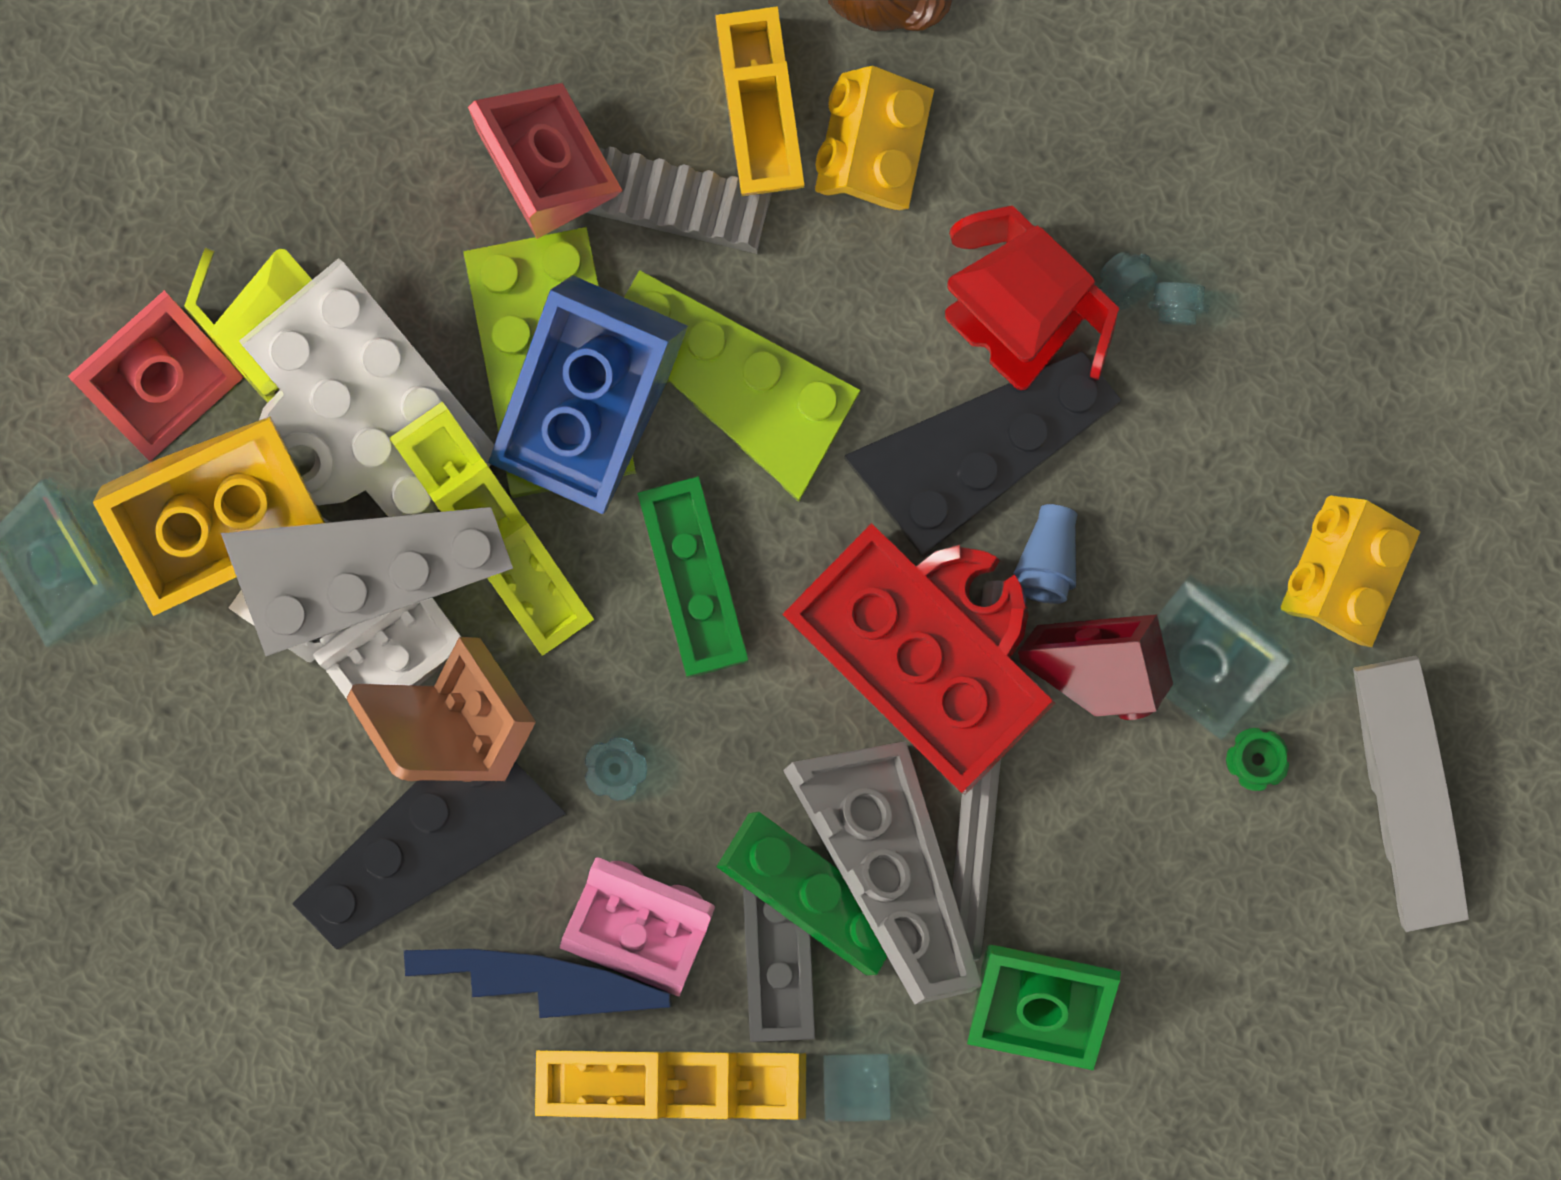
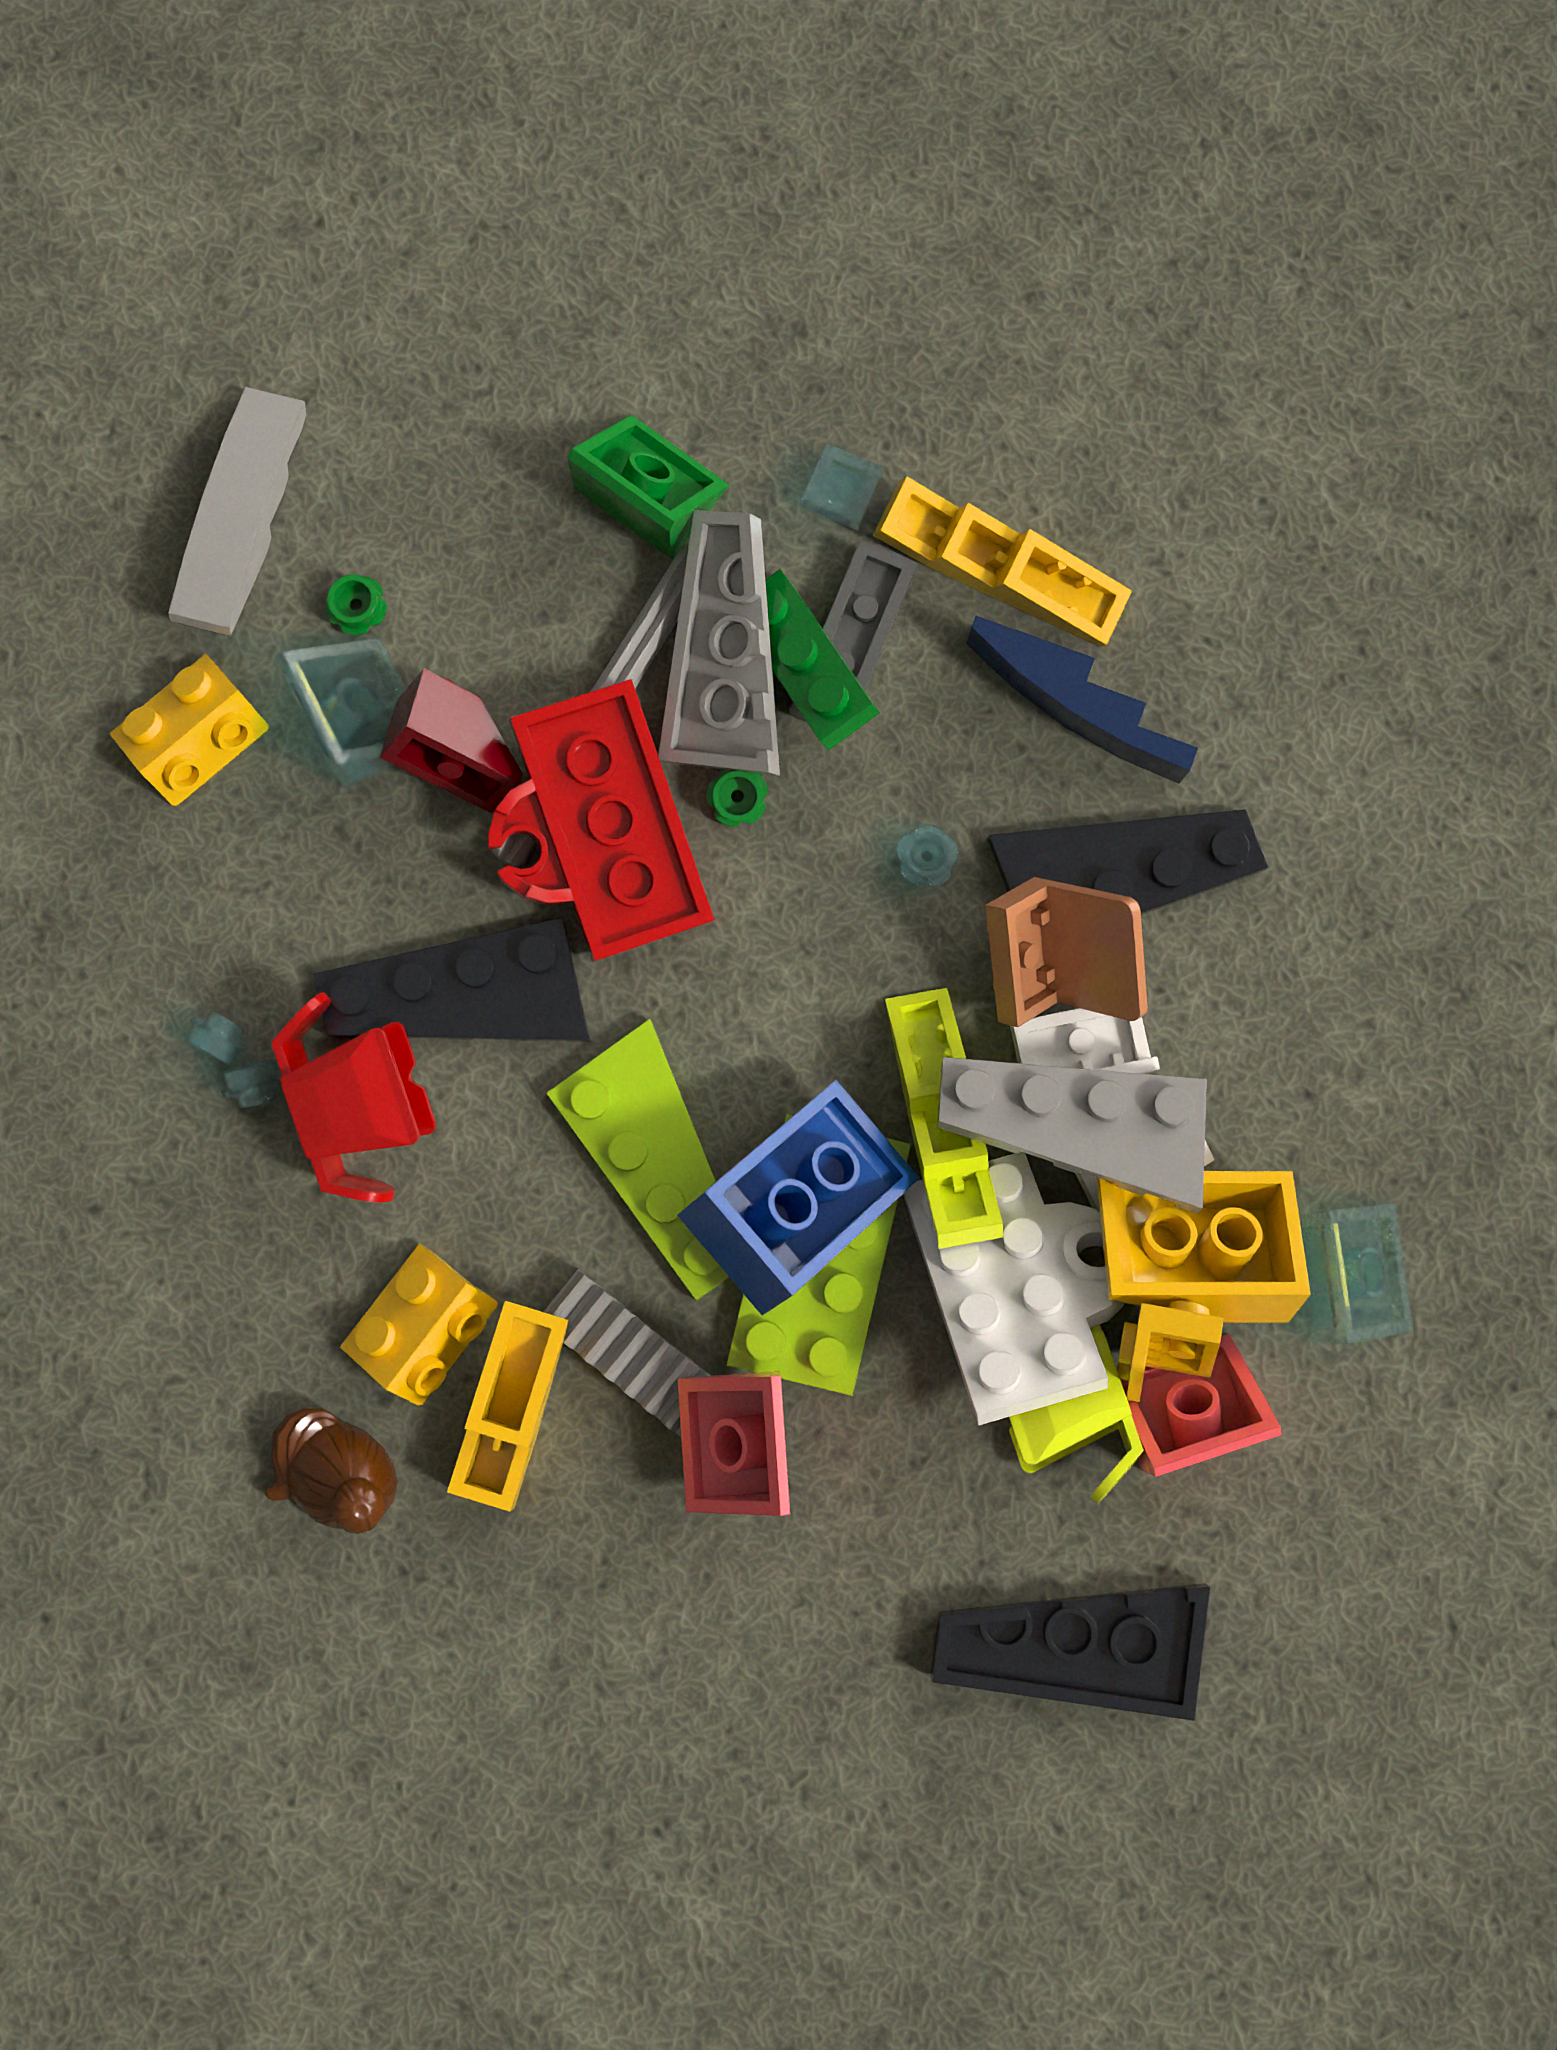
camera: 160 degrees left, 0 degrees up
bright pink bracket [560,858,715,997] -> none
green plate [637,476,749,679] -> none
medium blue cone [1014,504,1078,603] -> none
none -> green plate [706,769,768,827]
none -> black wing [930,1583,1210,1721]
none -> yellow bracket [1117,1301,1224,1402]

